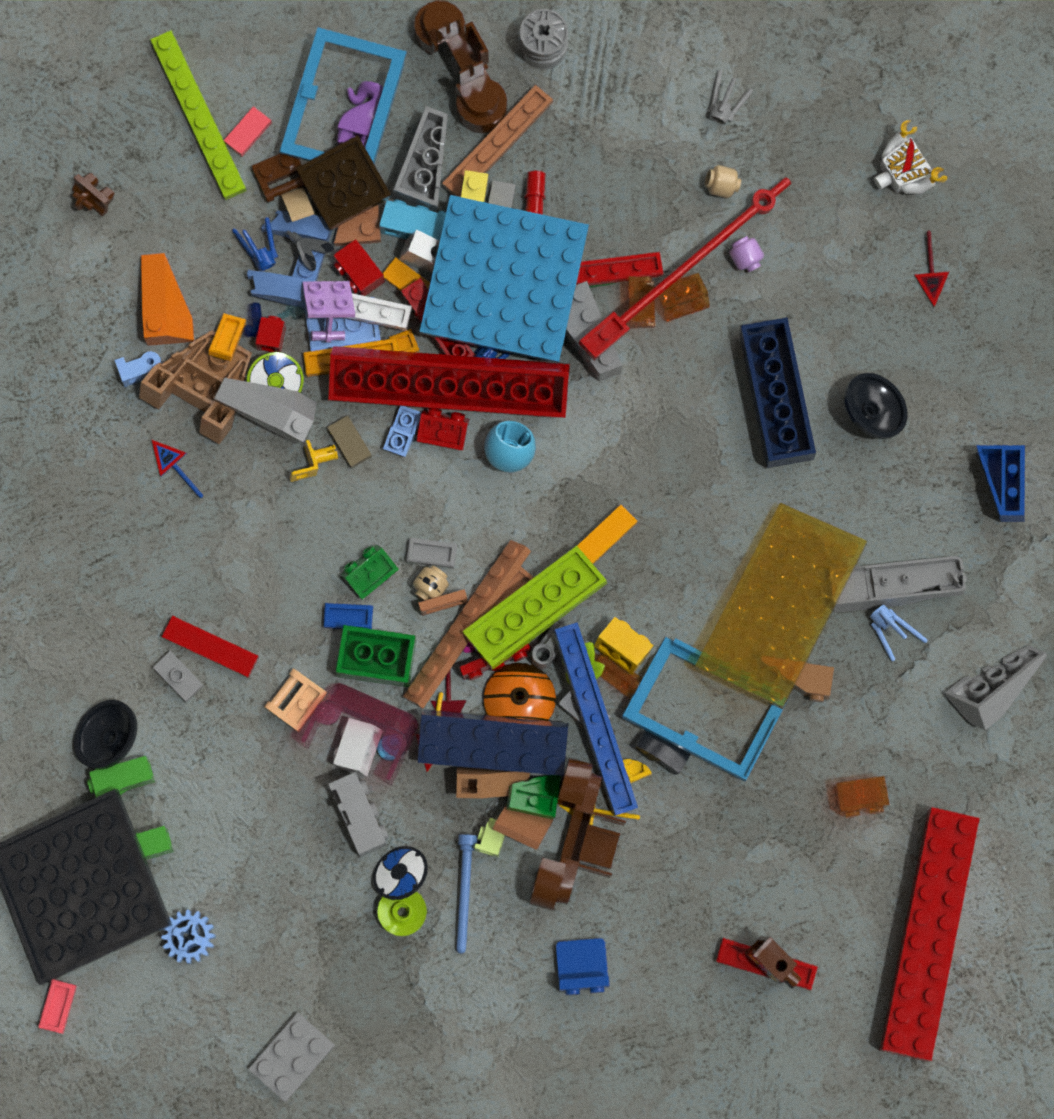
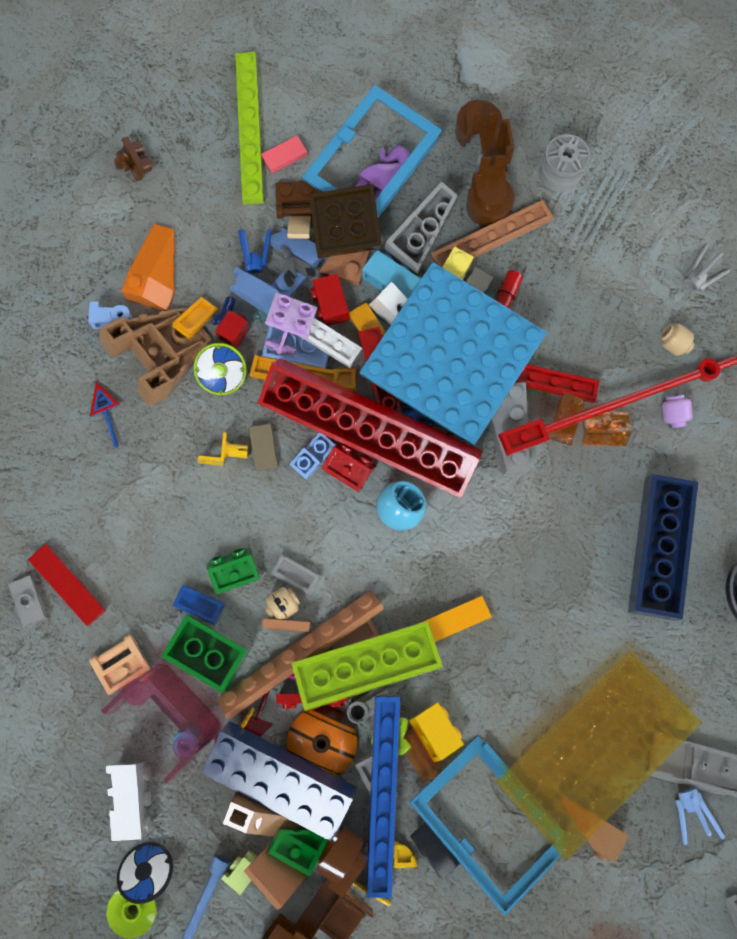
camera: 20 degrees right, 0 degrees up
light grey wedge [213,378,317,444] -> none
white brick [333,718,383,776] -> none

